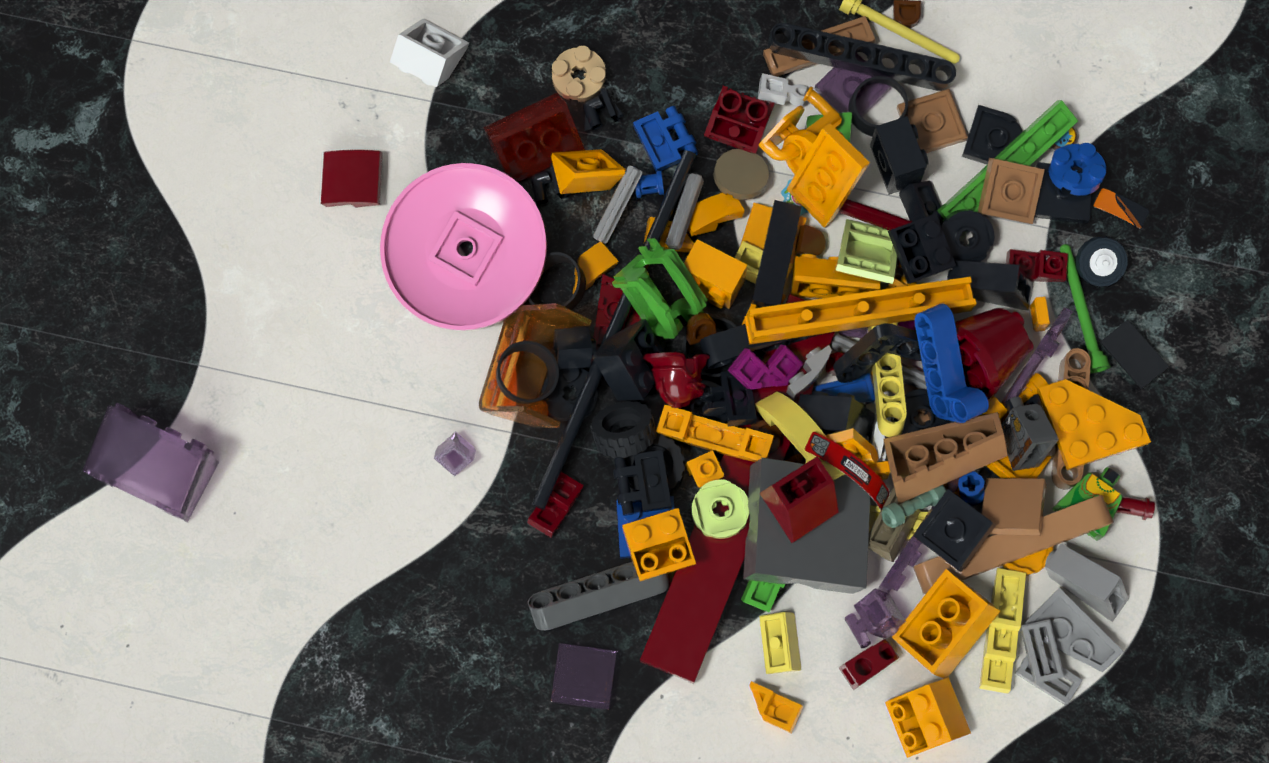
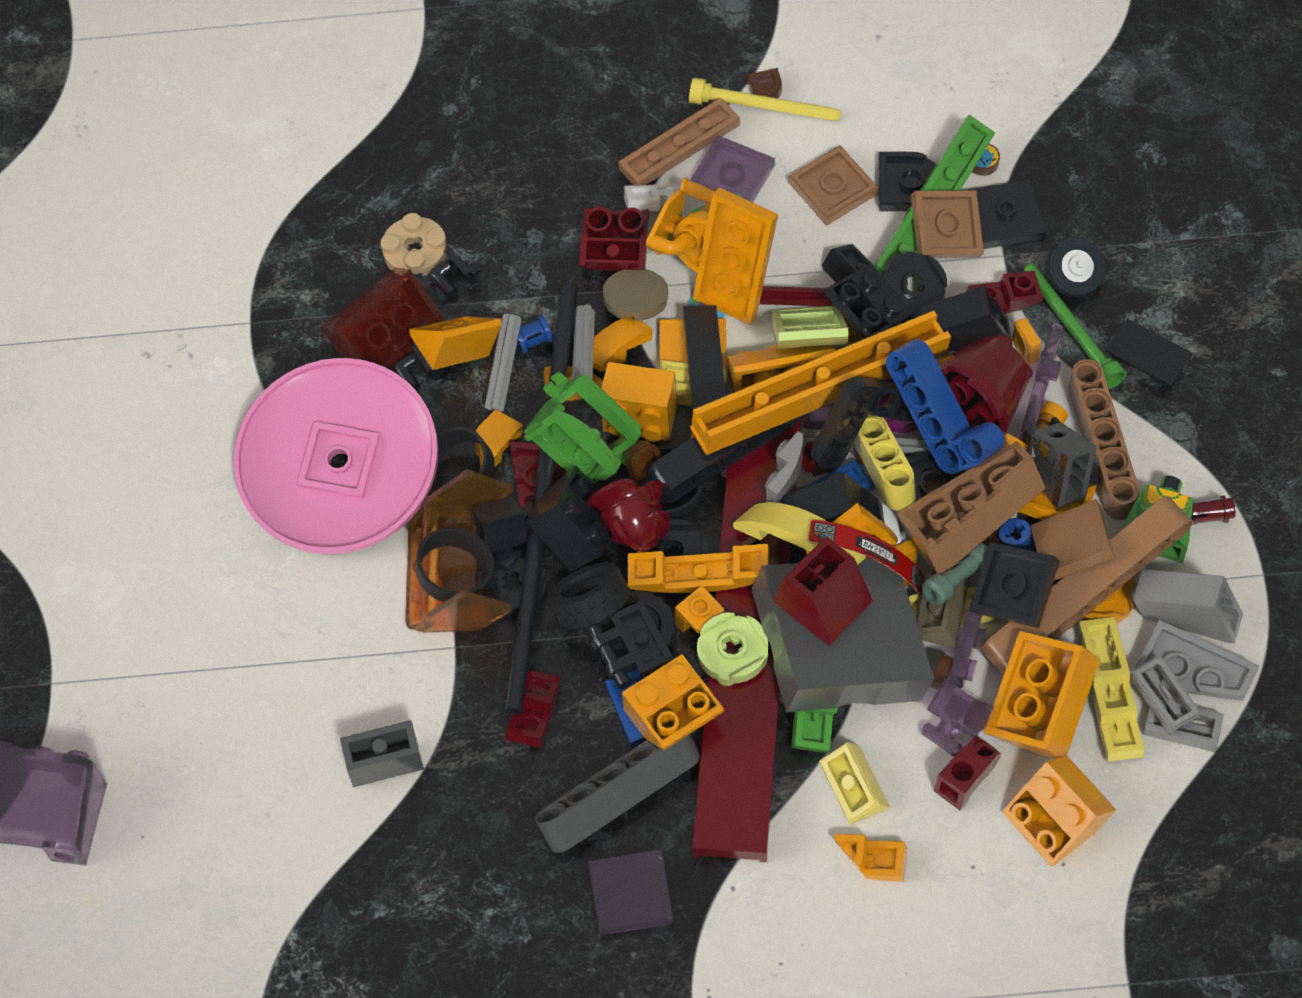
camera: 15 degrees left, 15 degrees down
dark red slope [321,150,383,208] -> none
white slope [390,19,469,87] -> none
clear purple slope [434,431,476,476] -> none
blue plate [633,106,699,171] -> none
black hinge [700,371,757,427] -> none
magenta tile [728,345,804,389] -> none
black beam [768,23,956,91] -> none
reddish brown tile [795,225,826,256] -> none
black tyre [848,76,909,136] -> none
black brick [870,116,929,195] -> none
light orange plate [1037,379,1151,470] -> none
blue plate [1049,143,1106,196] -> none
sticker [1093,188,1149,229] -> none
none -> dark grey brick [340,720,424,787]
none -> reddish brown tile [930,653,954,691]

